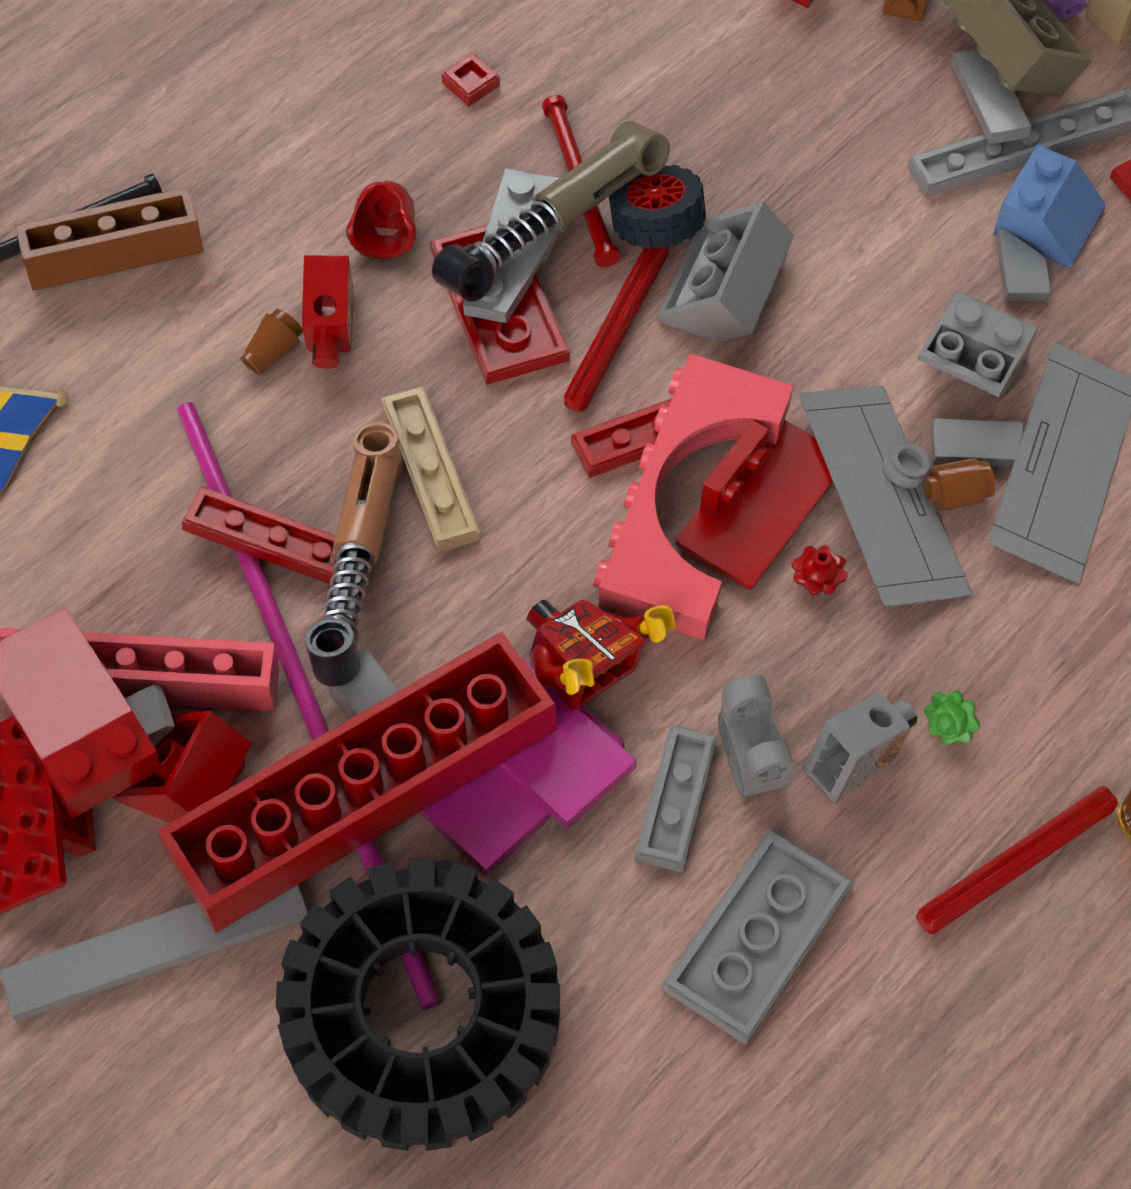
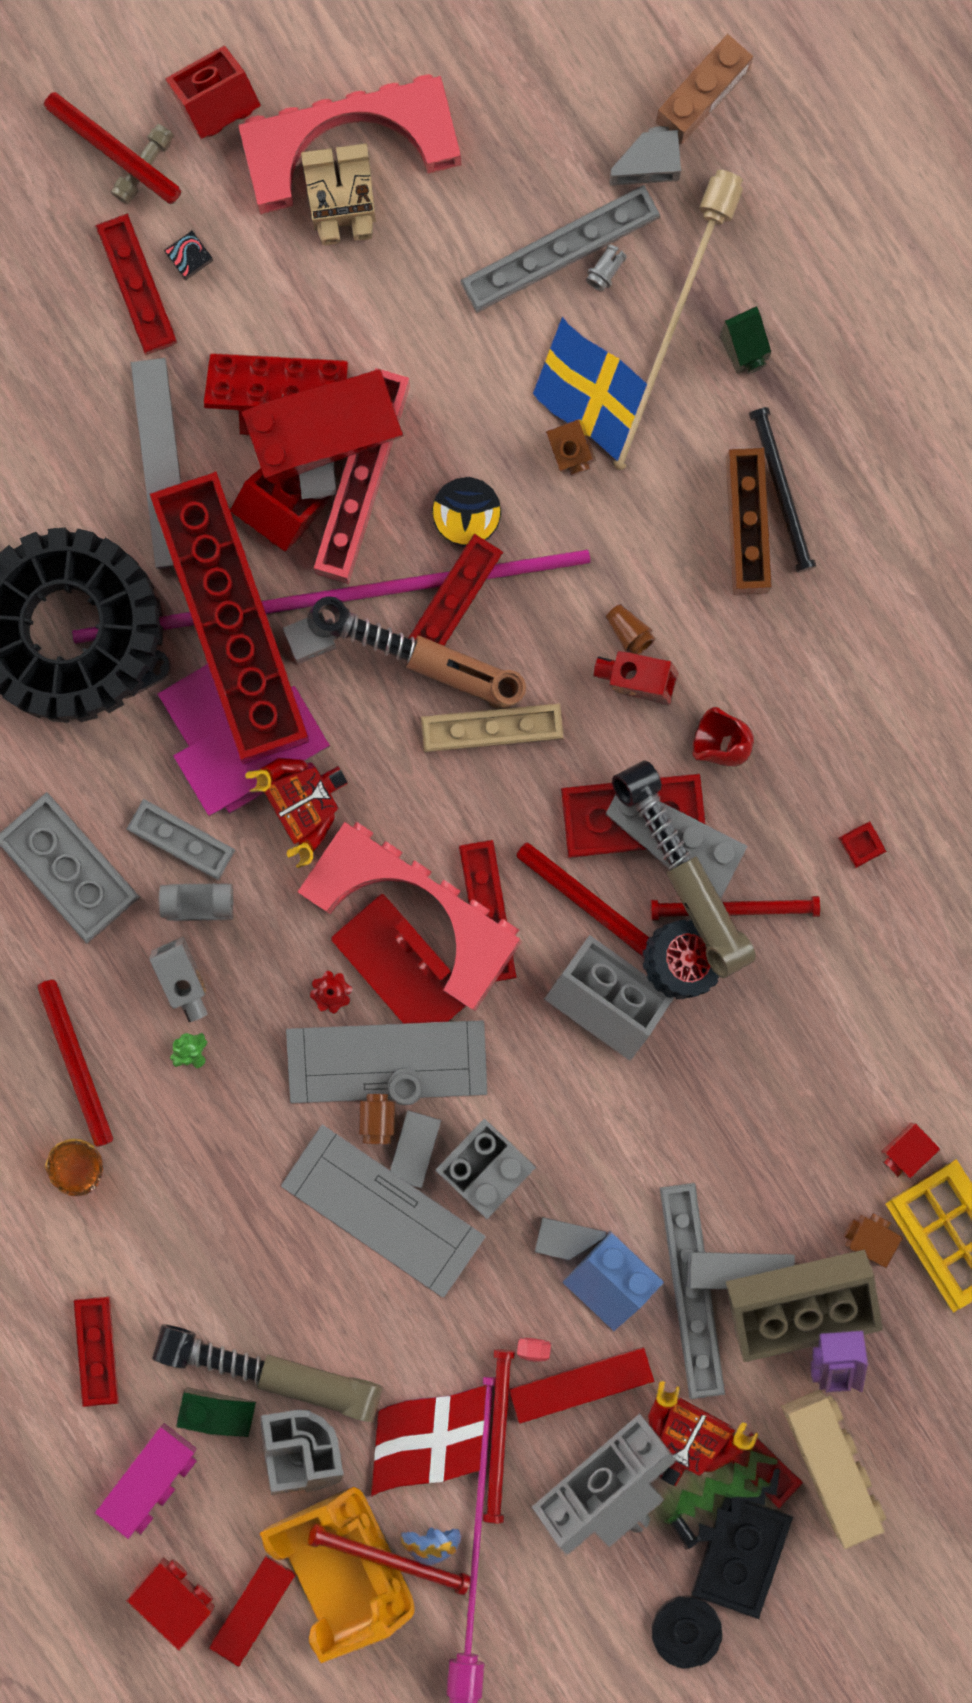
camera: 105 degrees right, 25 degrees up
none -> tile [432,477,501,548]
none -> dark orange brick [546,419,596,476]

